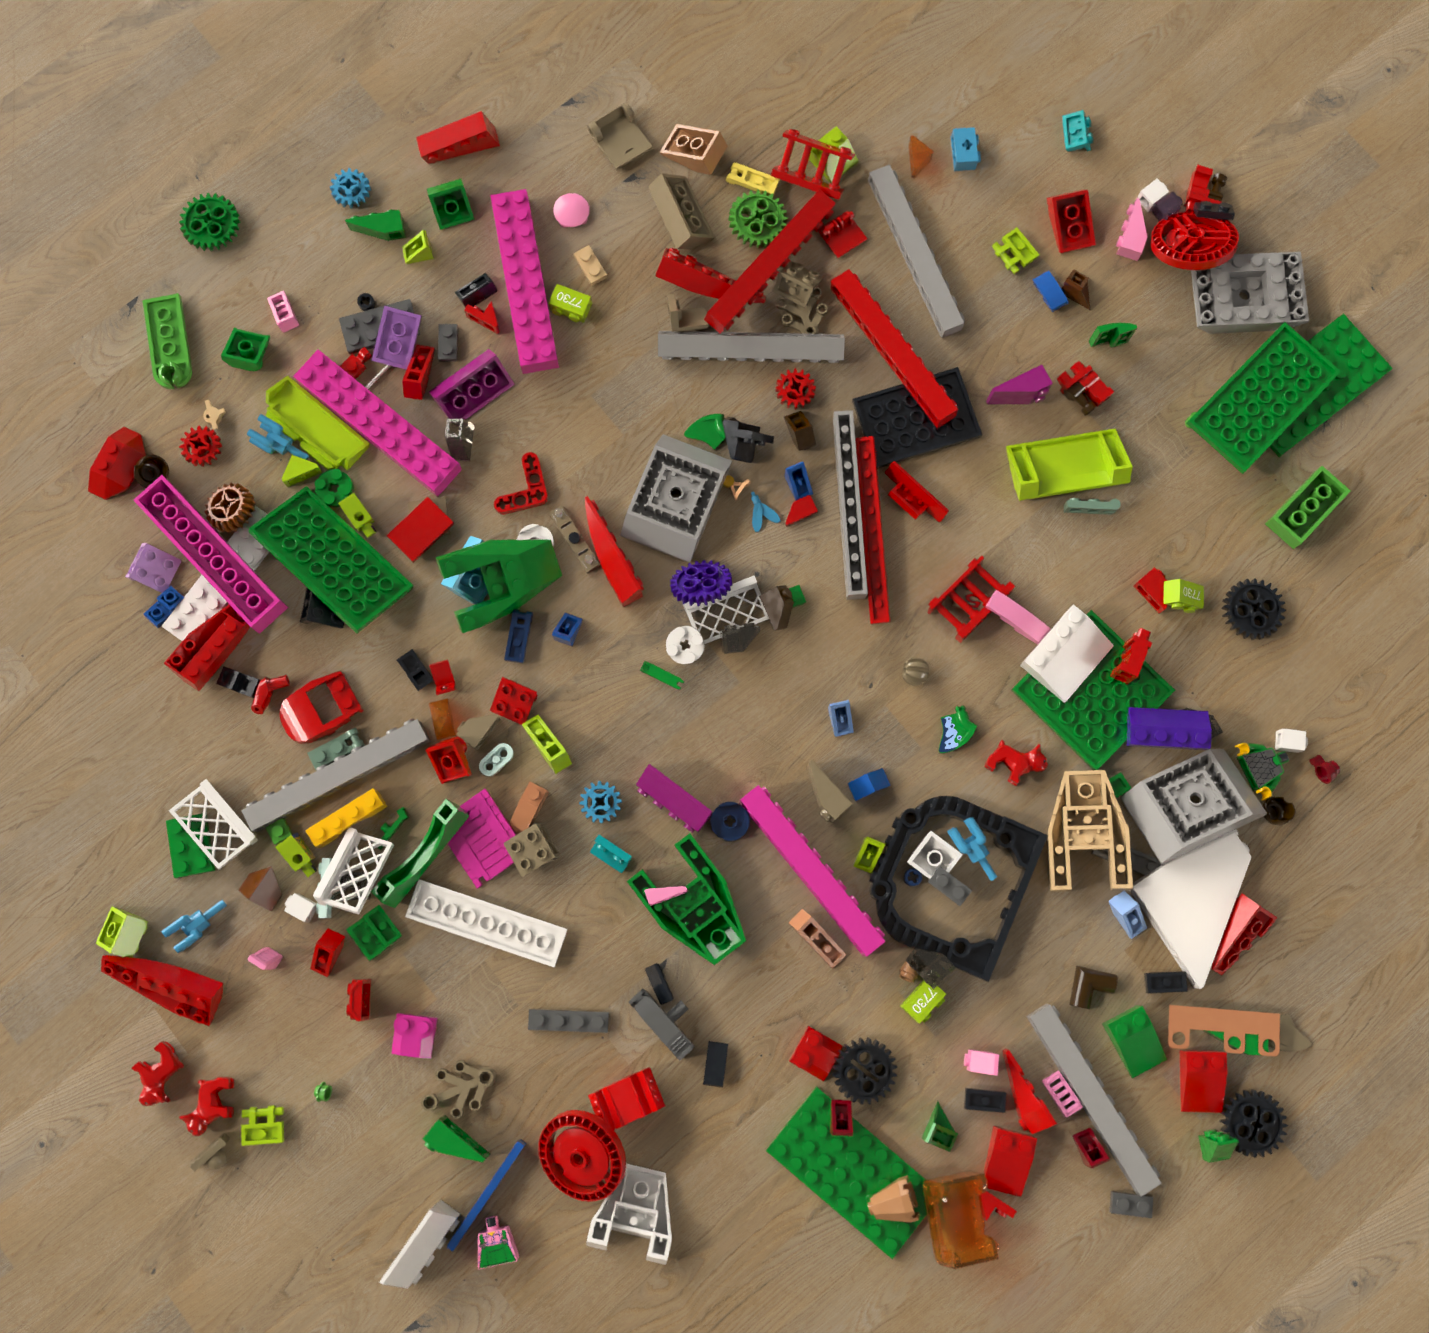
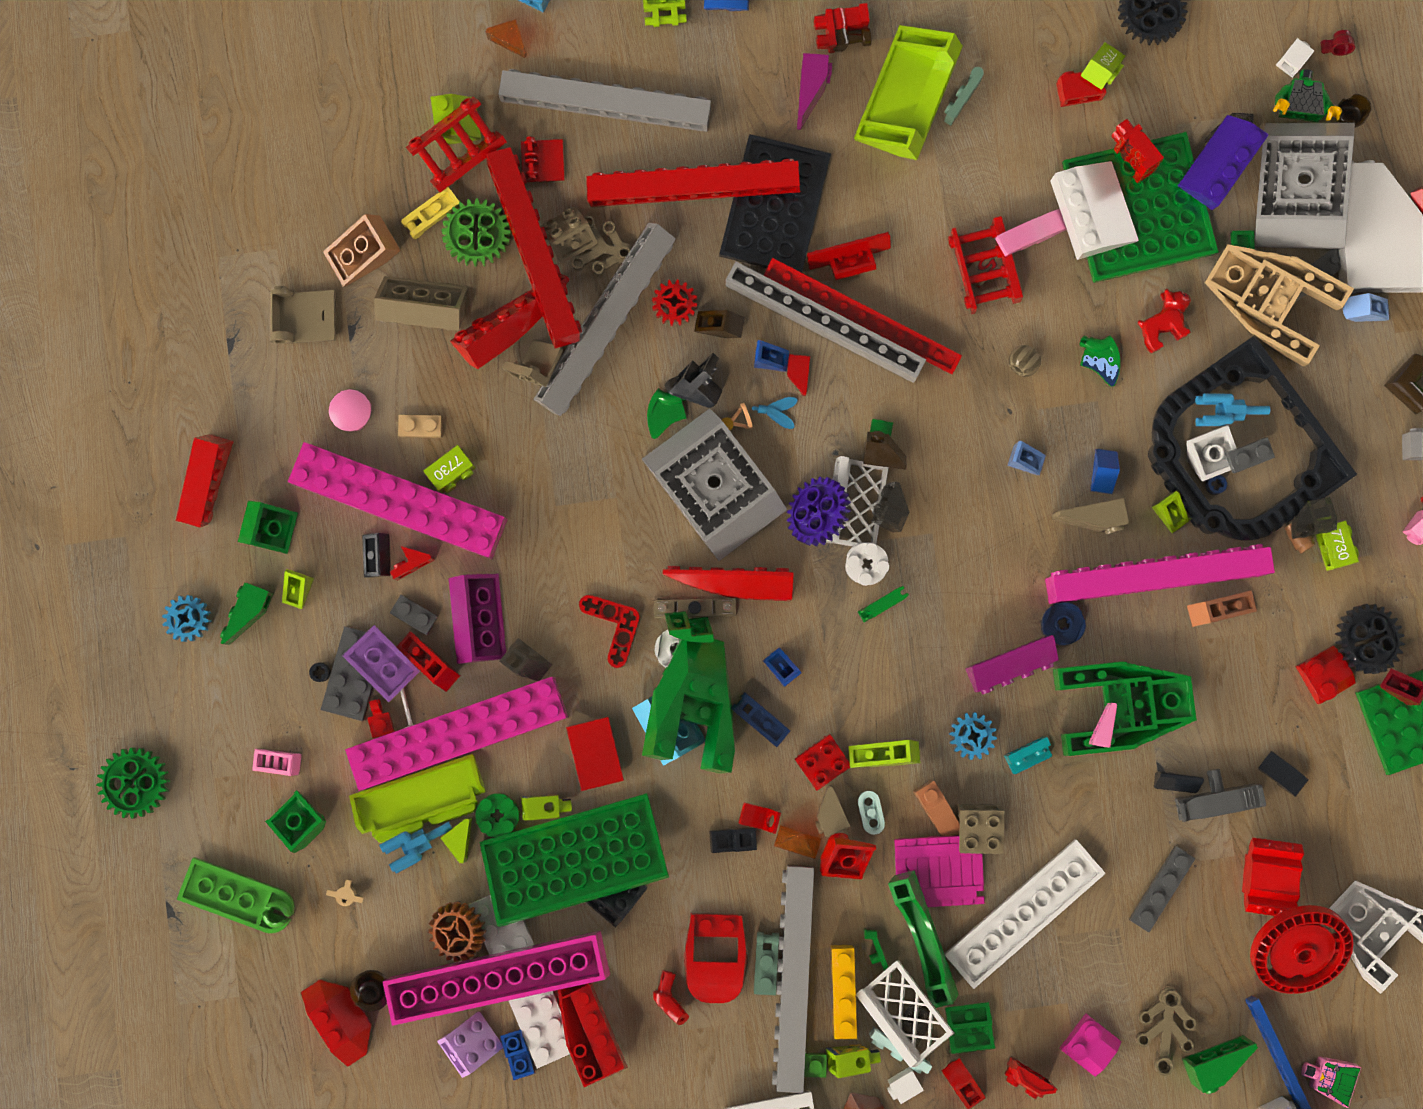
camera: 55 degrees left, 5 degrees up
red gear [179,425,222,467] -> none
black slope [216,666,261,698] -> none
none -> green slope [665,611,714,643]

